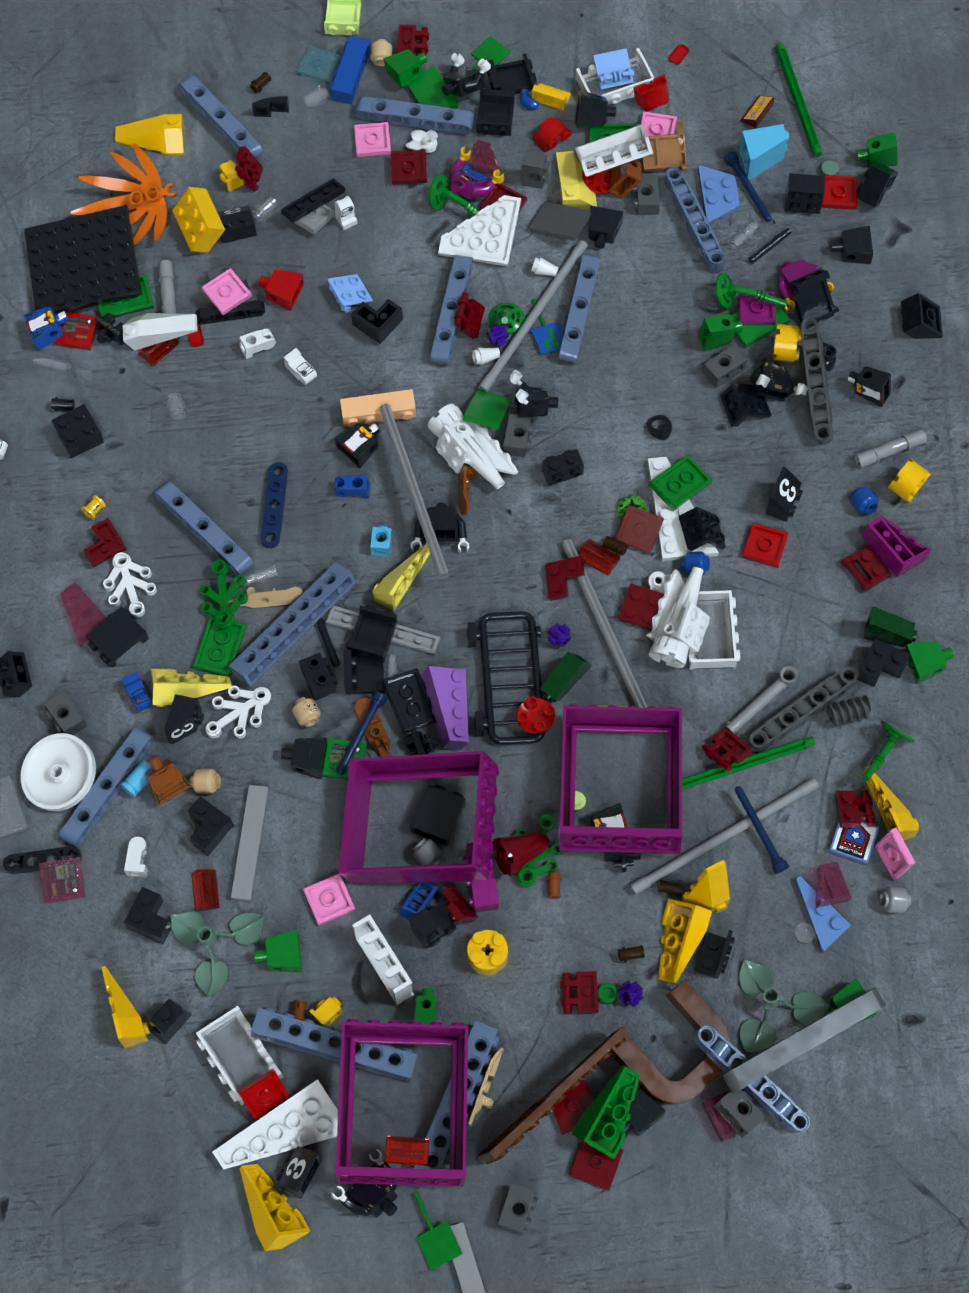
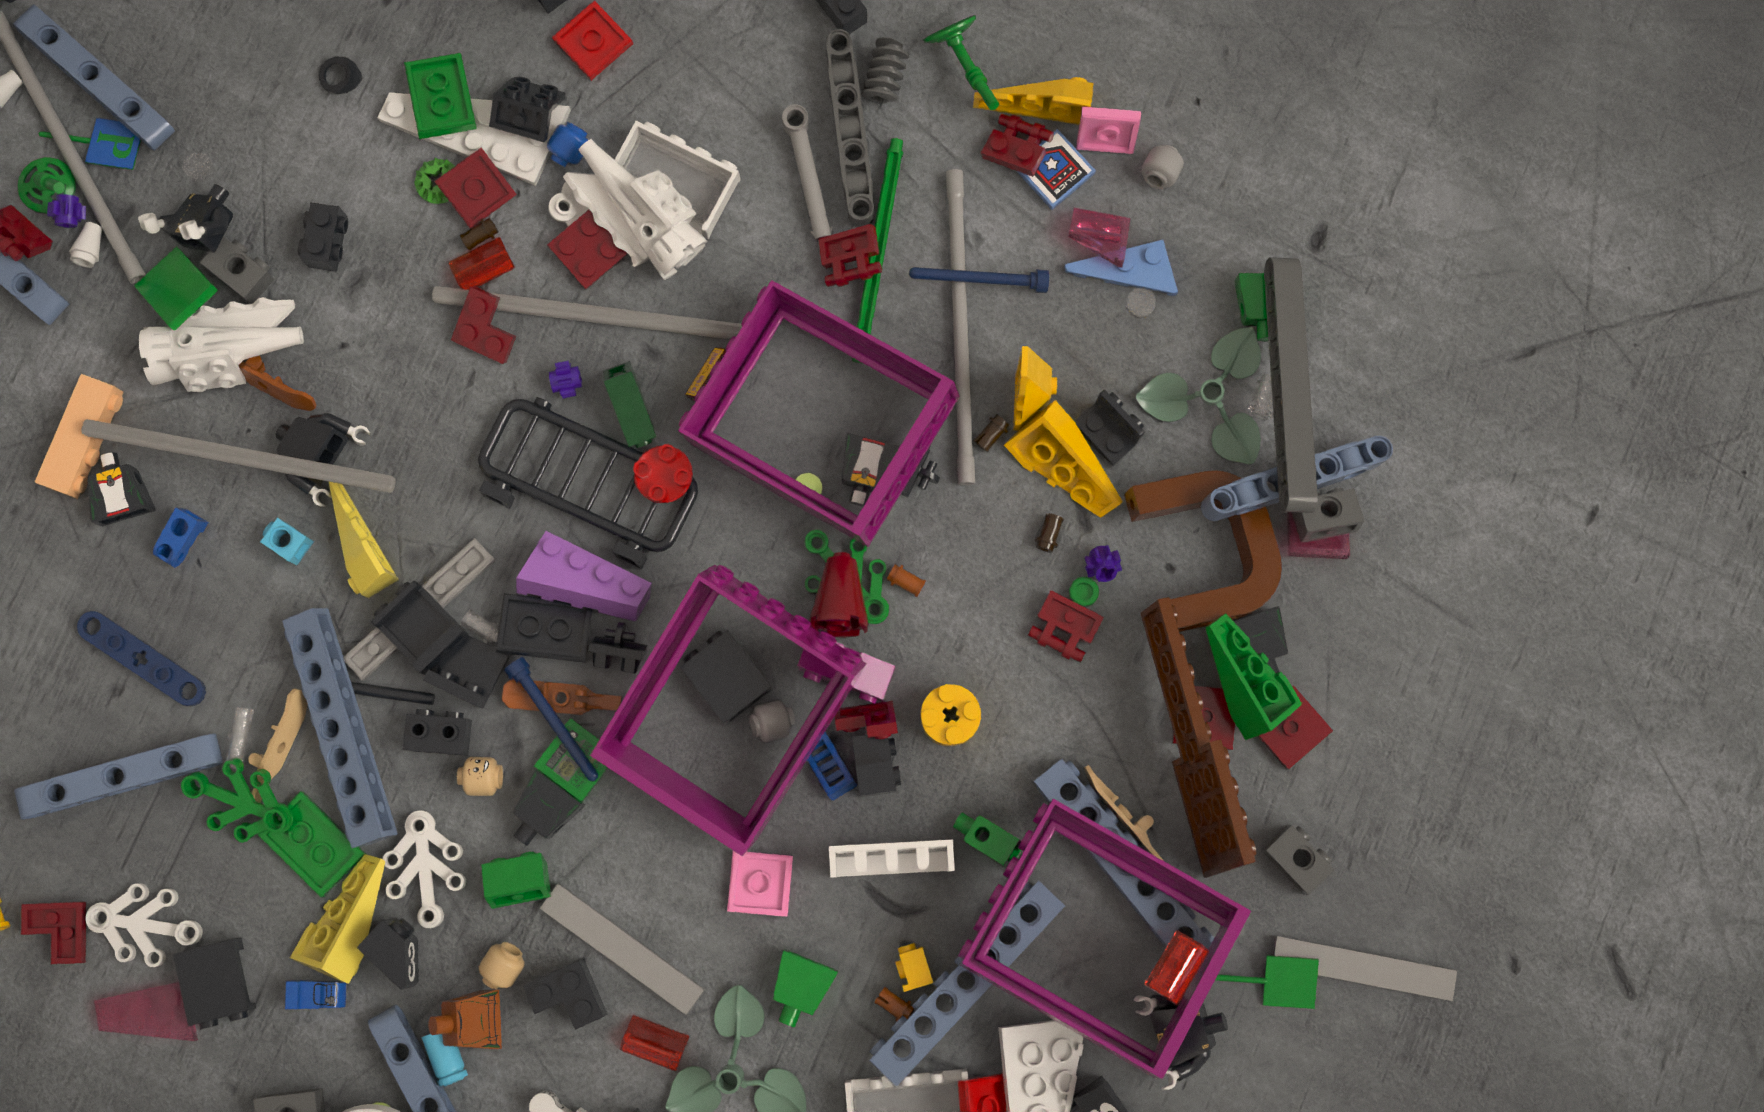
camera: 60 degrees left, 15 degrees up
none -> green brick [481,852,551,909]

